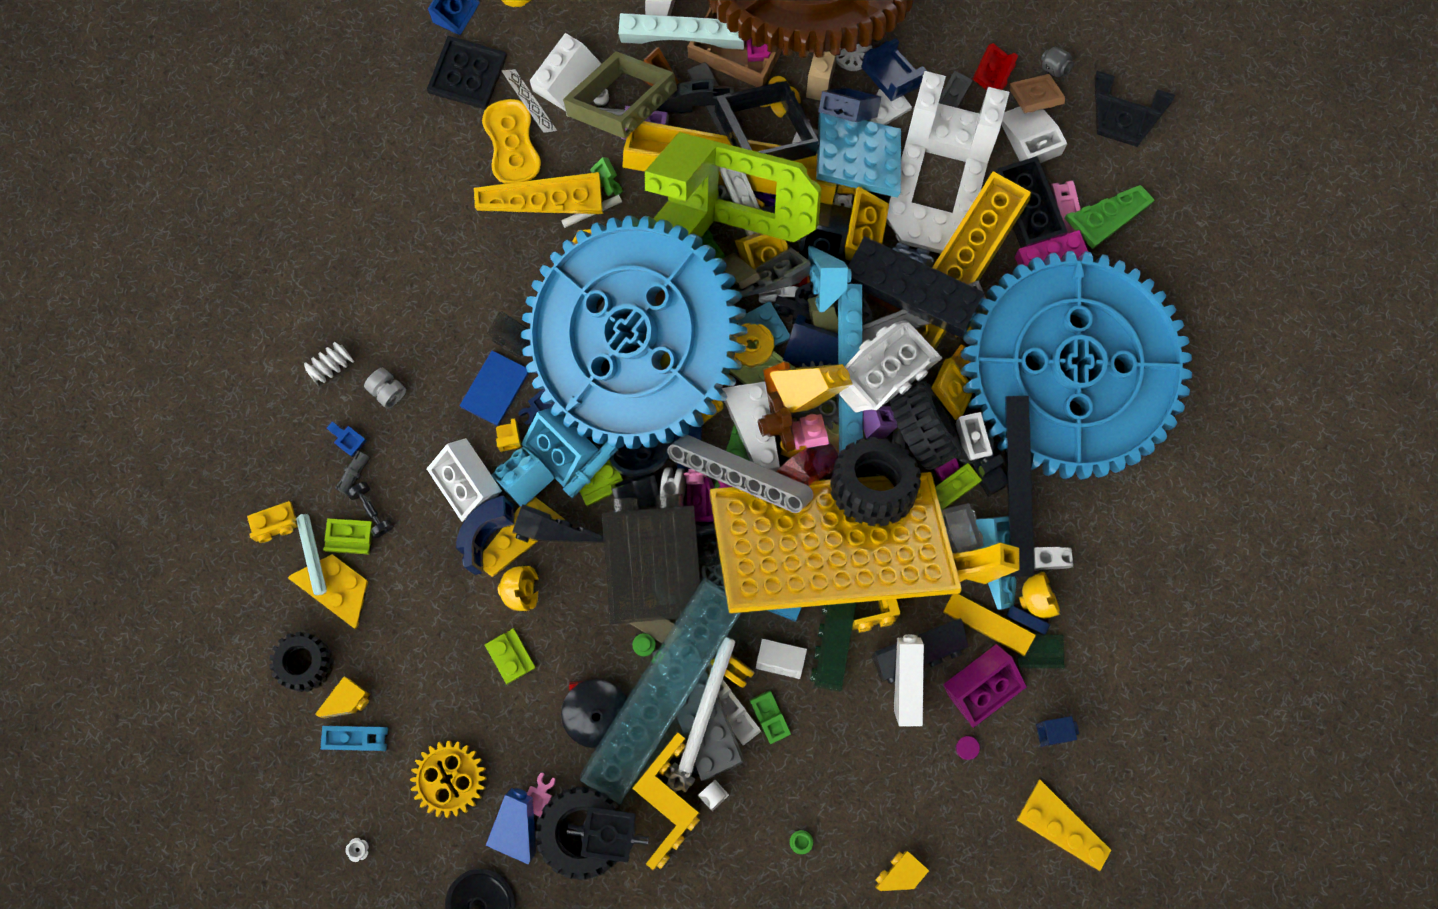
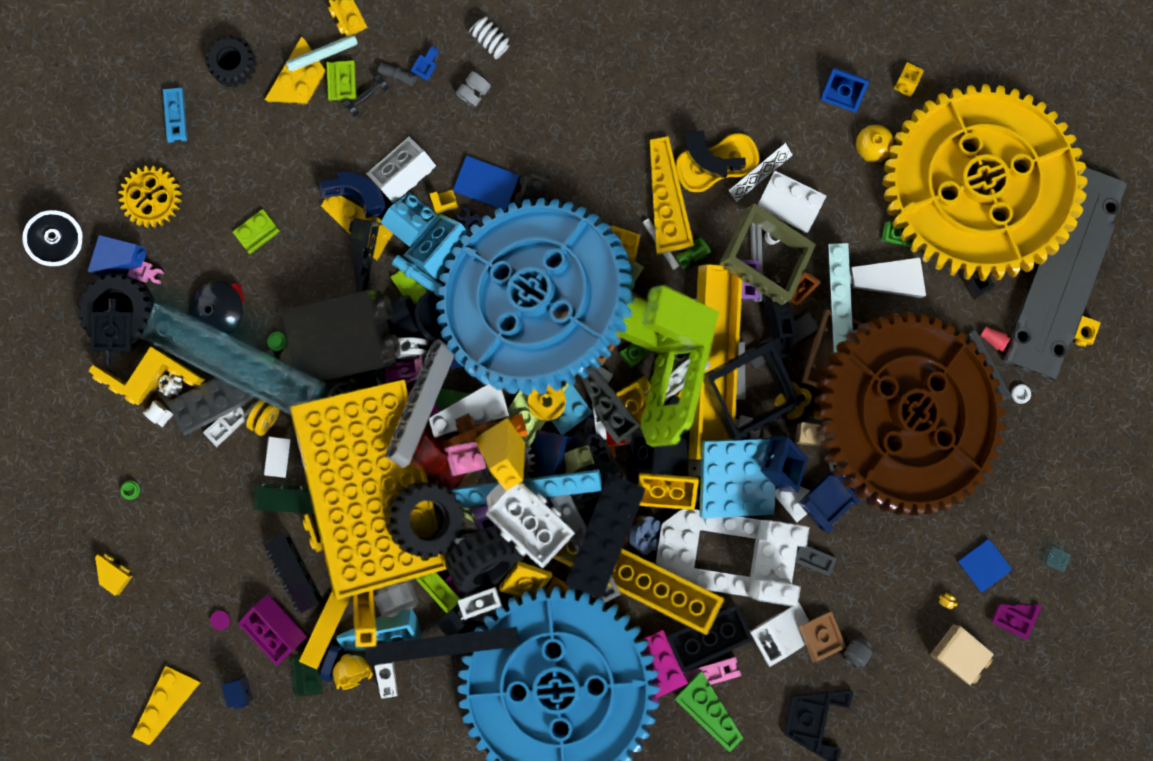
camera: 85 degrees right, 10 degrees up
yellow slope [315,676,370,718] -> none
white plate [346,838,369,862] -> none
black plate [427,36,507,110] -> none
yellow cylinder [498,566,539,611] -> none
white axle [679,637,735,773] -> none
dark tan tile [722,253,760,289] -> none
bright green slope [749,690,791,744] -> none
medium azure wedge [808,246,851,312] -> none
white slope [894,634,924,726] -> none
red bracket [973,43,1018,91] -> none
none -> black arch [684,130,746,178]

